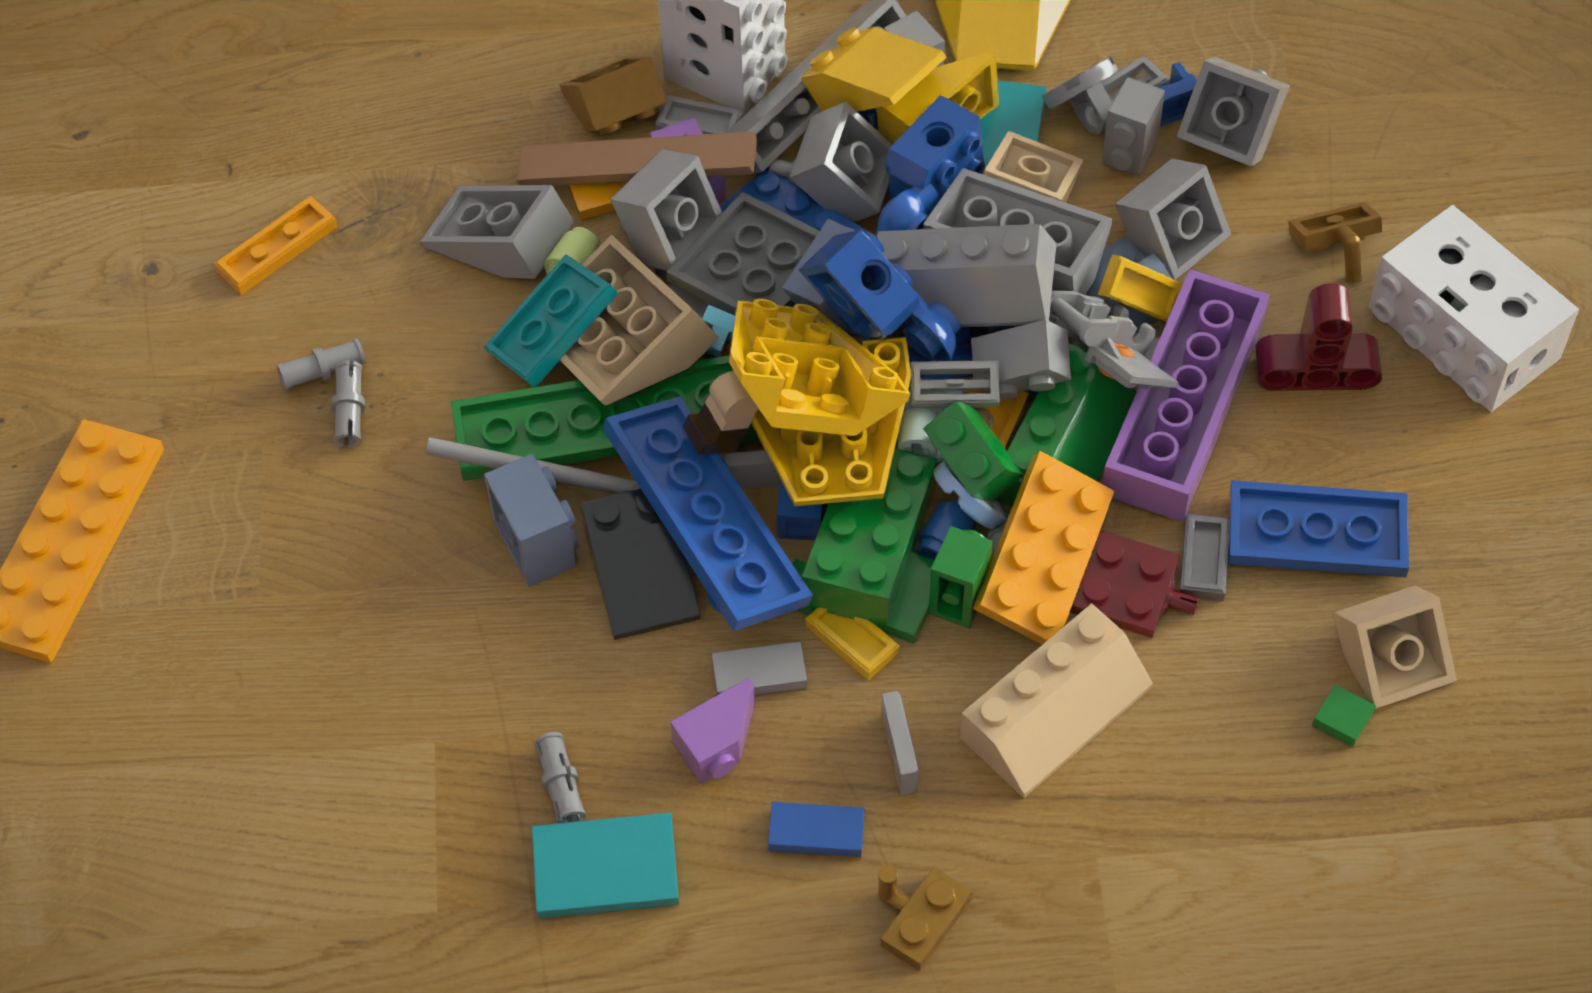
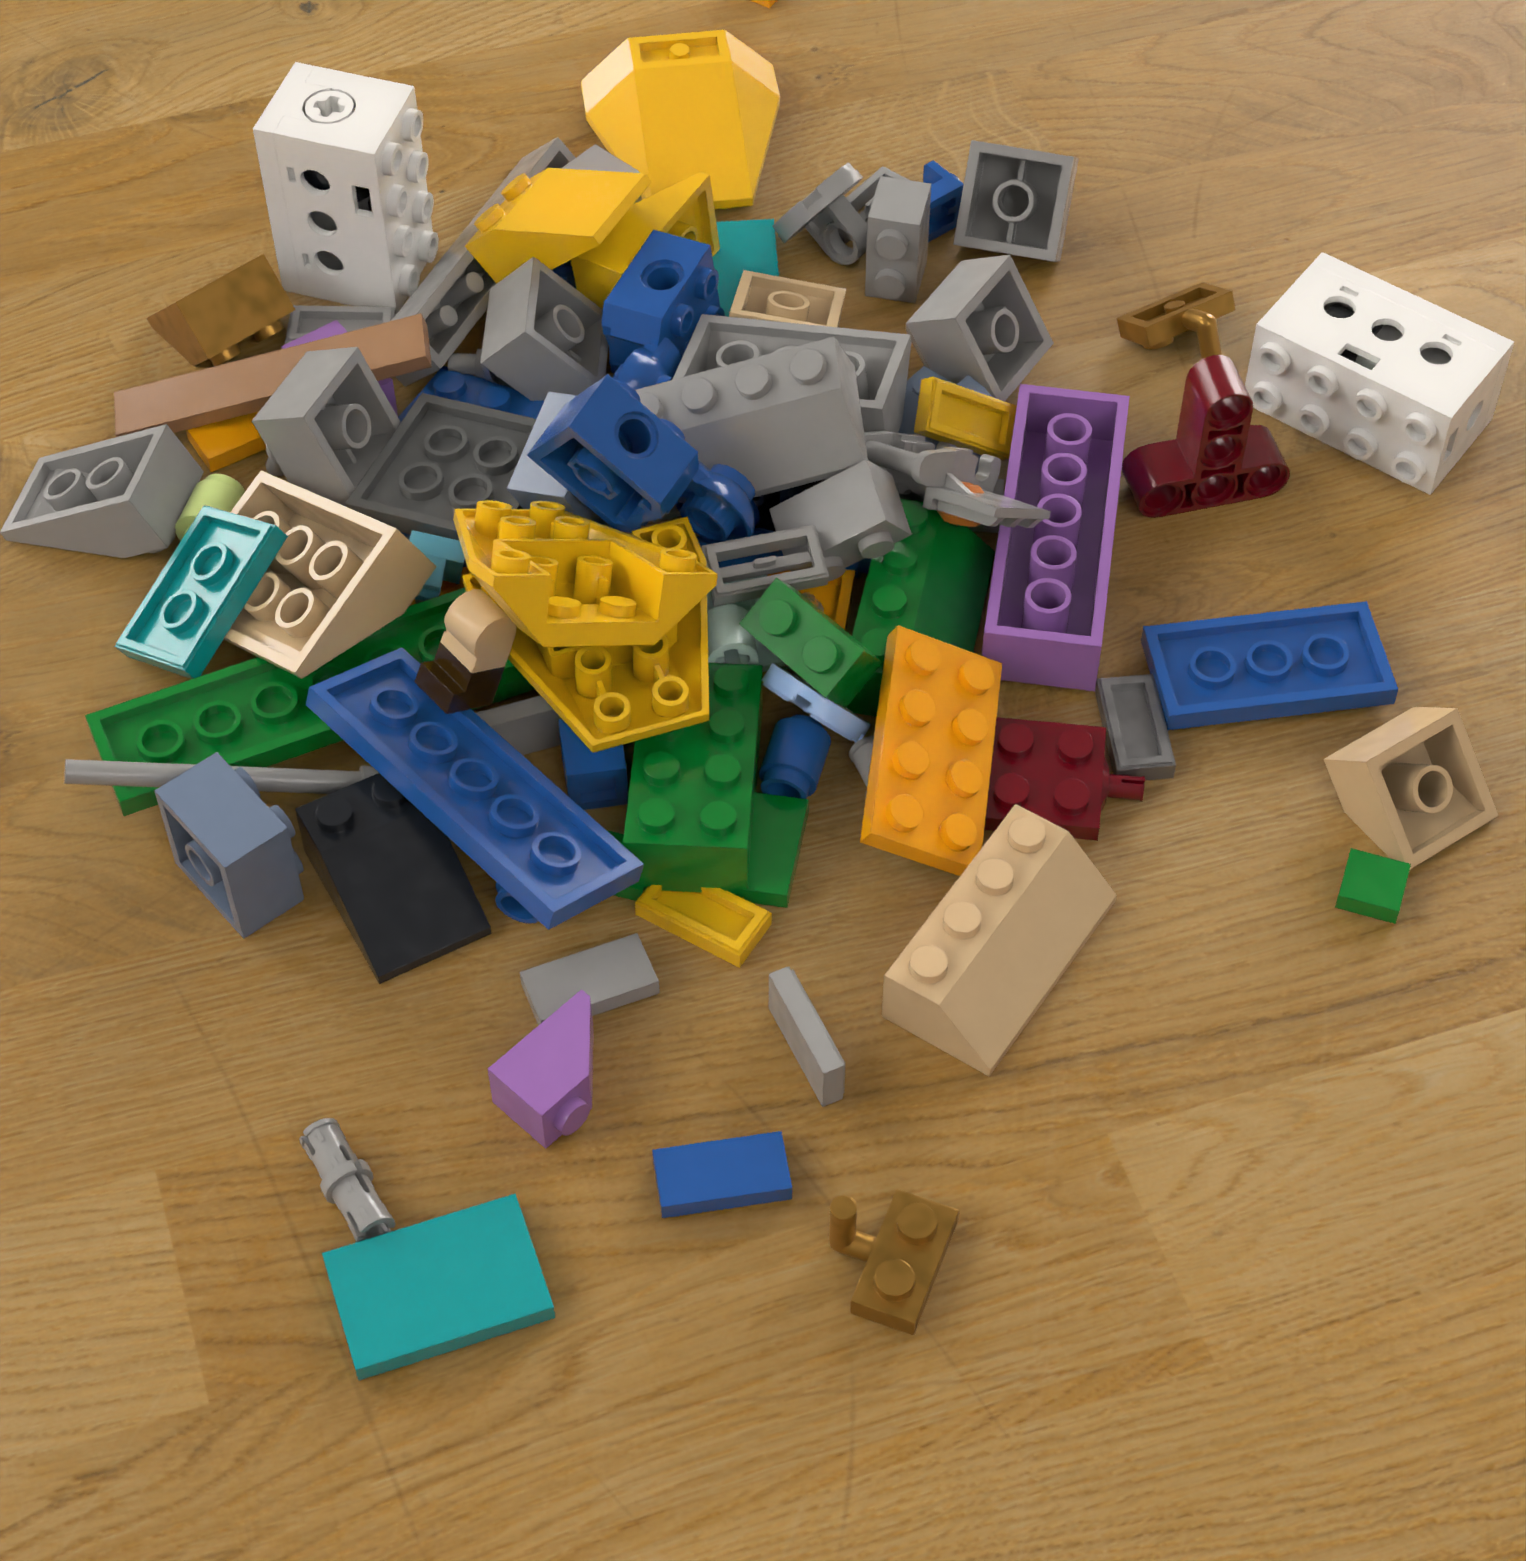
camera: 15 degrees left, 5 degrees down
green brick [929,526,993,629] -> none

